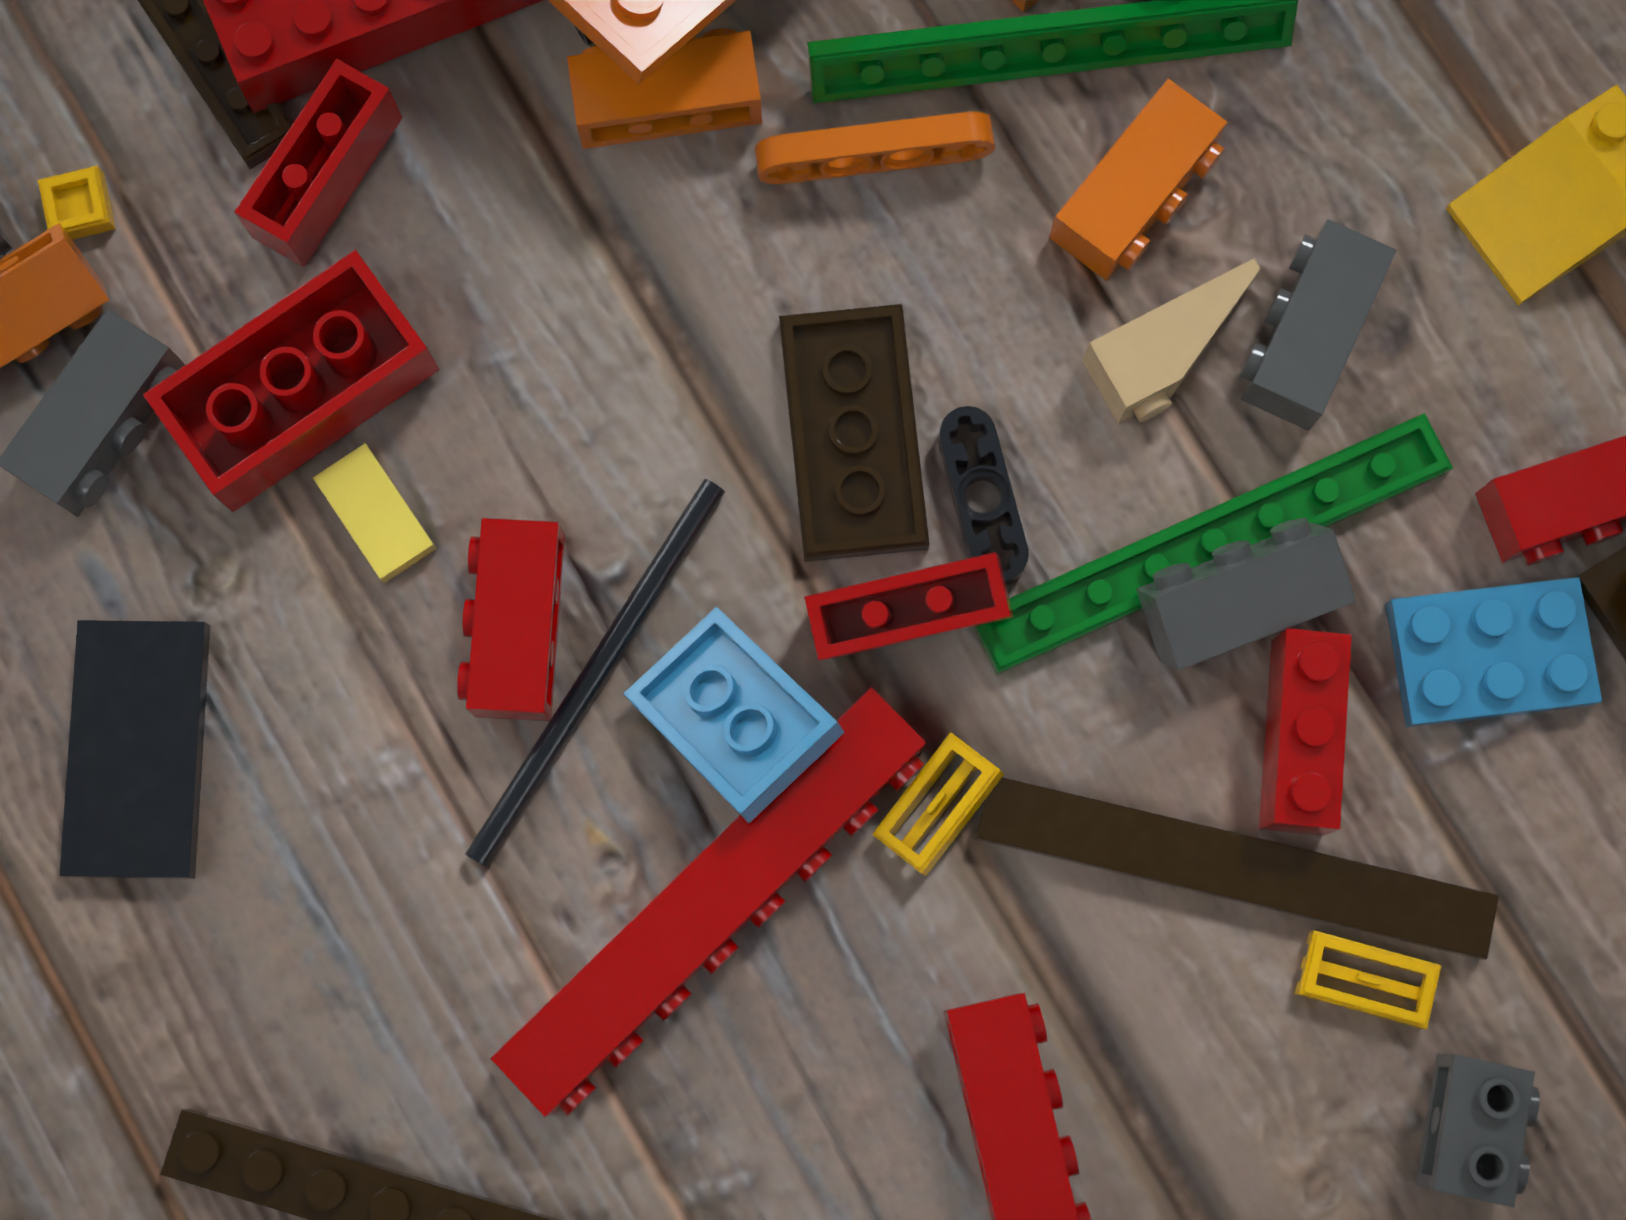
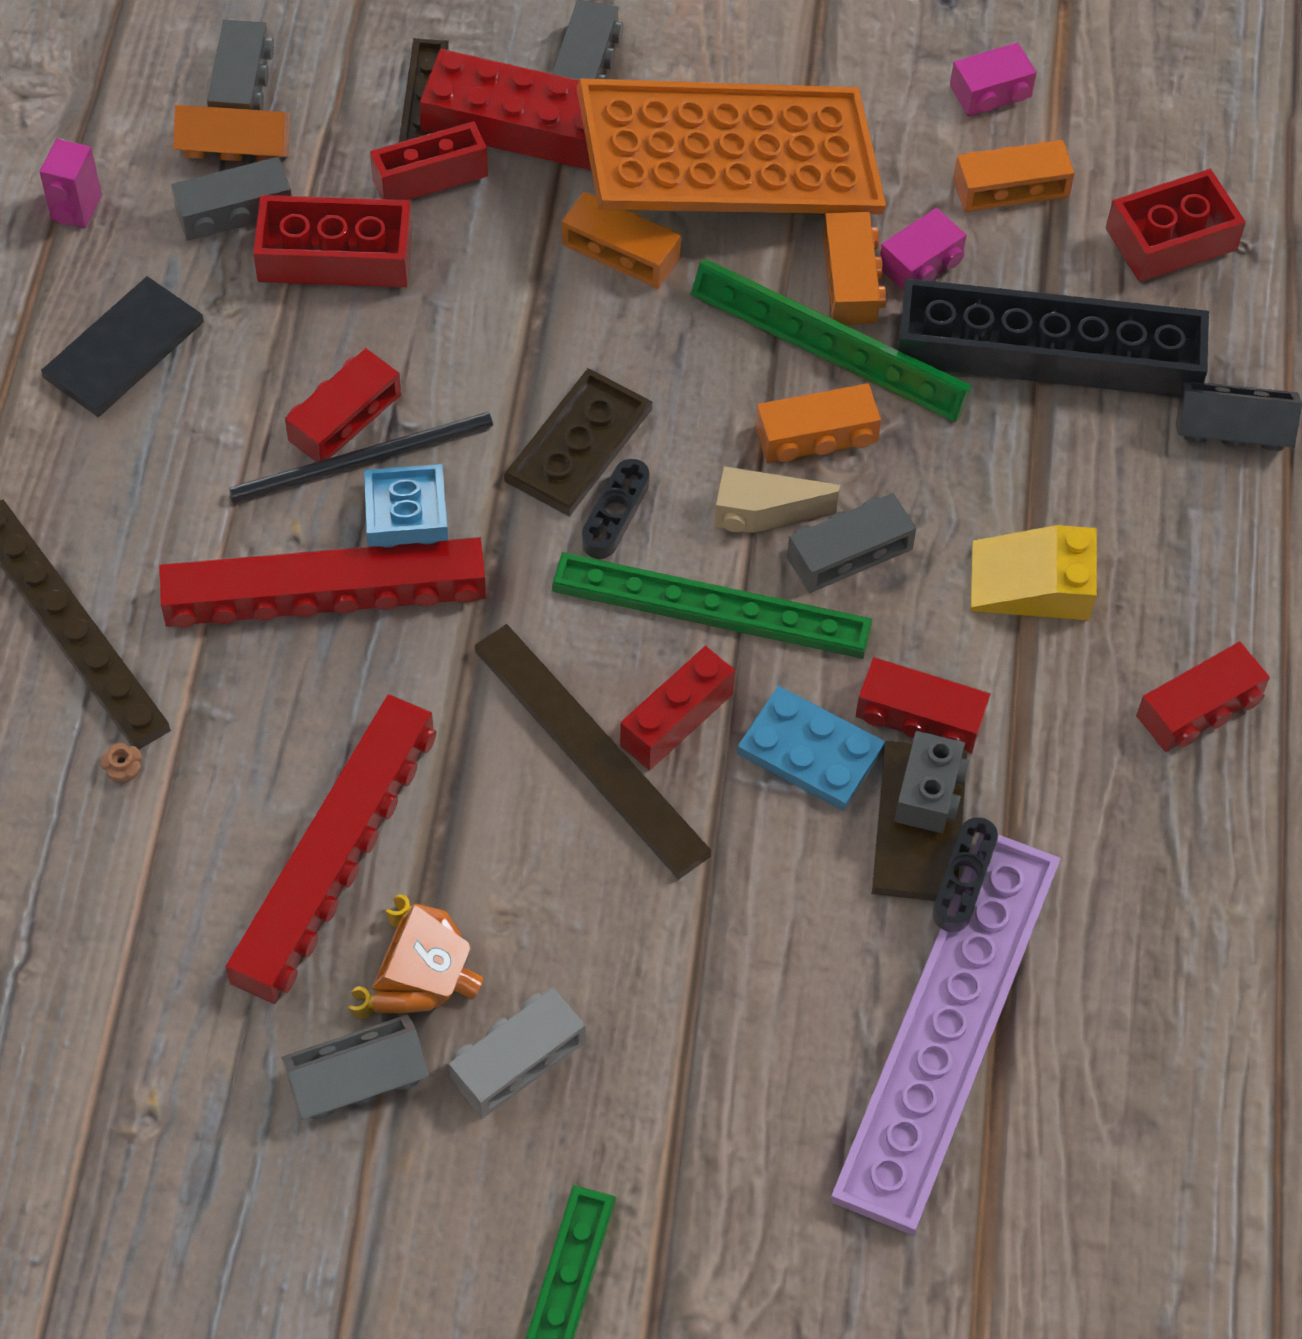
camera: 35 degrees right, 20 degrees down
yellow tile [38,165,116,240] -> none
light yellow tile [313,443,437,583] -> none
orange beam [754,111,995,184] -> none
red brick [804,552,1013,660] -> none
yellow tile [872,732,1004,876] -> none
dark grey brick [1136,518,1356,670] -> none
yellow tile [1295,930,1441,1029] -> none
dark grey brick [1416,1053,1540,1208] -> none

